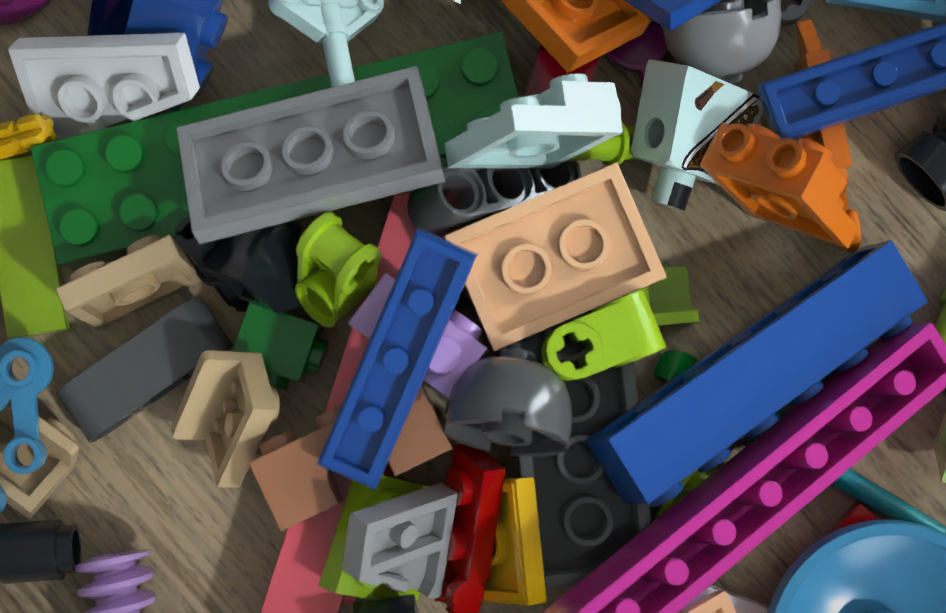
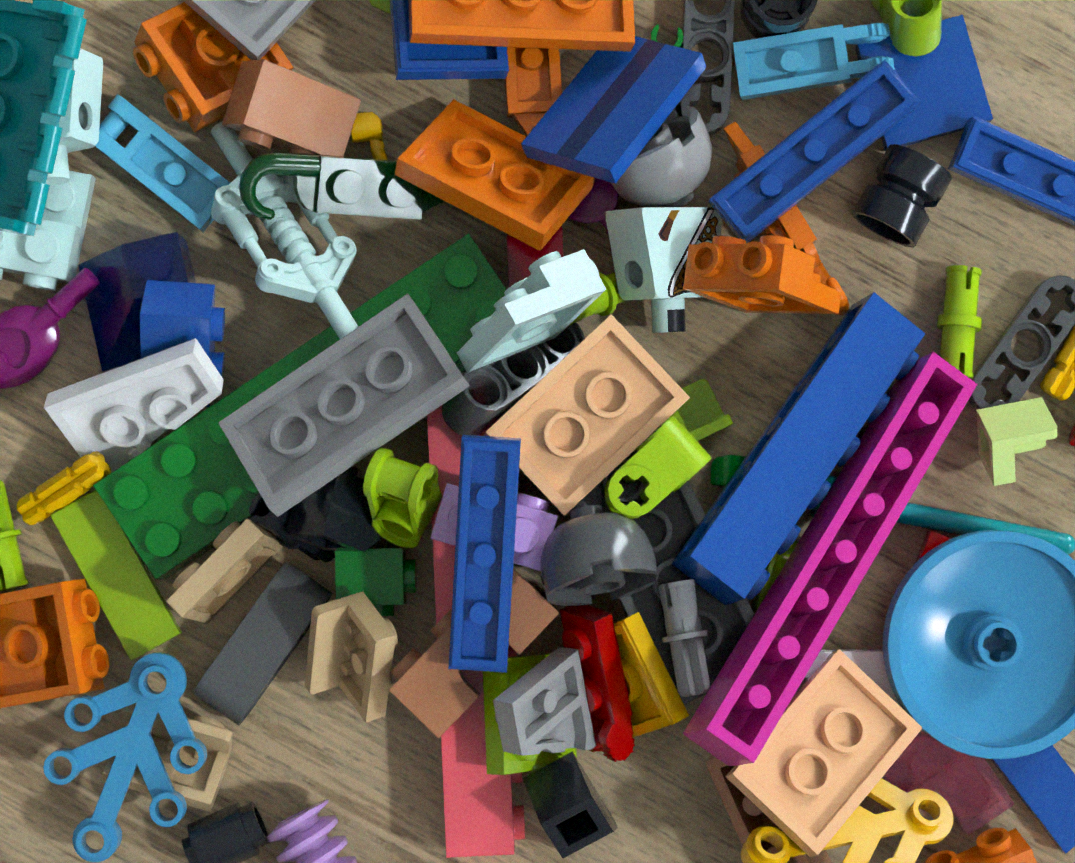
camera: 20 degrees left, 0 degrees up
none -> light grey axle [658,579,711,697]

